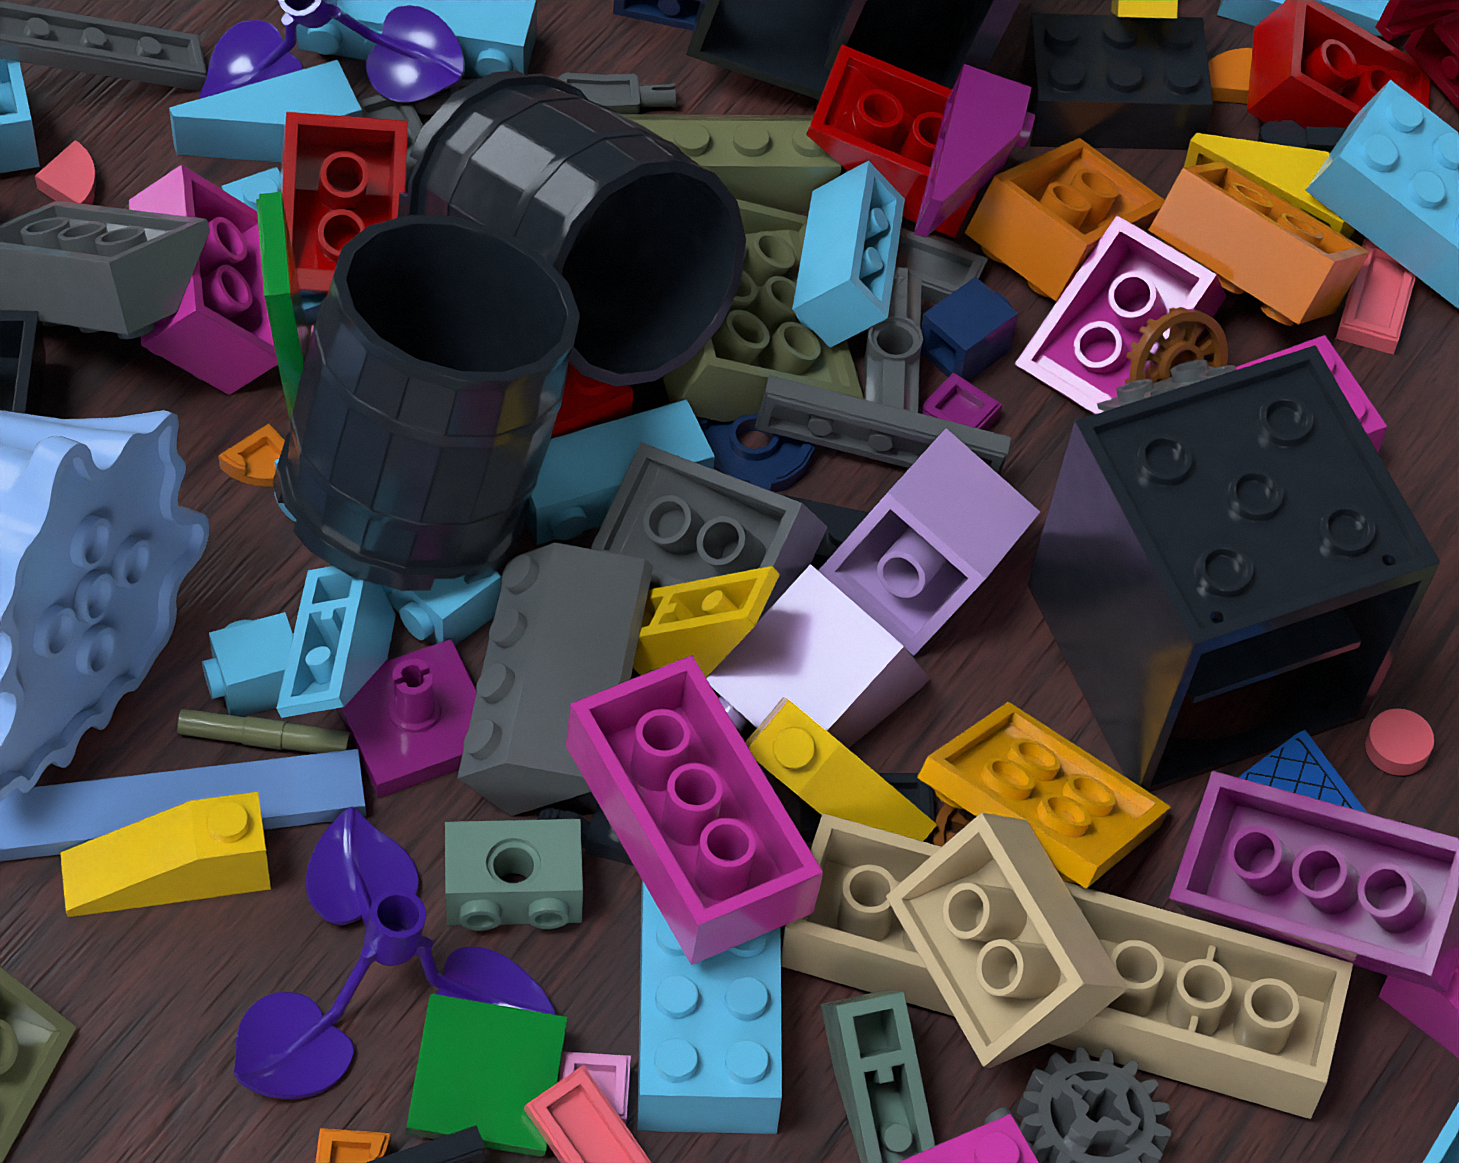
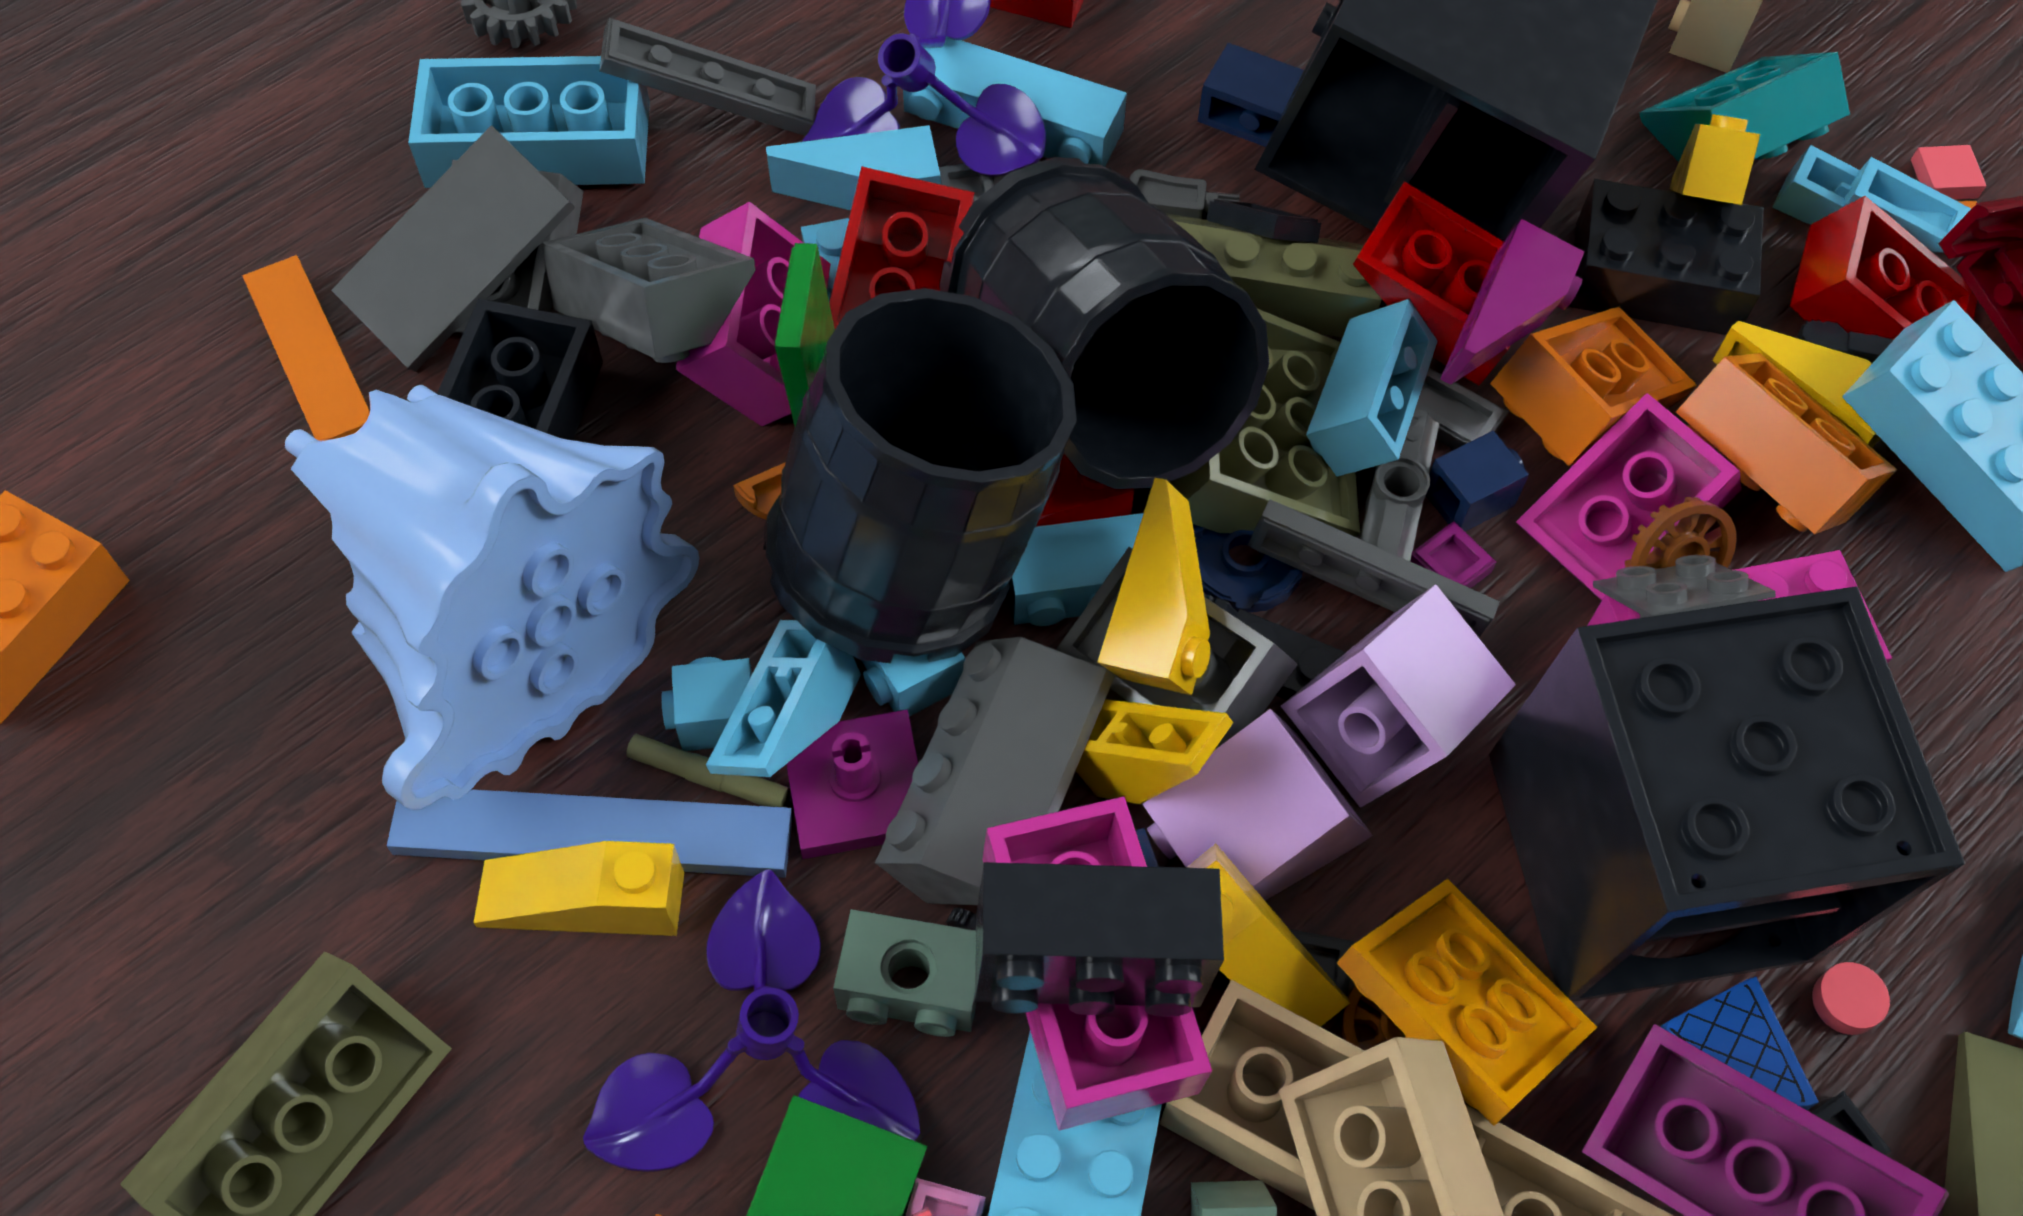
camera: 15 degrees right, 5 degrees up
coral tile [35,140,96,205] -> none
orange tile [1208,48,1253,104] -> none
coral tile [1336,238,1416,355] -> none
none -> black brick [975,862,1224,1017]
none -> yellow slope [1097,478,1210,696]
none -> black tile [1207,199,1322,243]

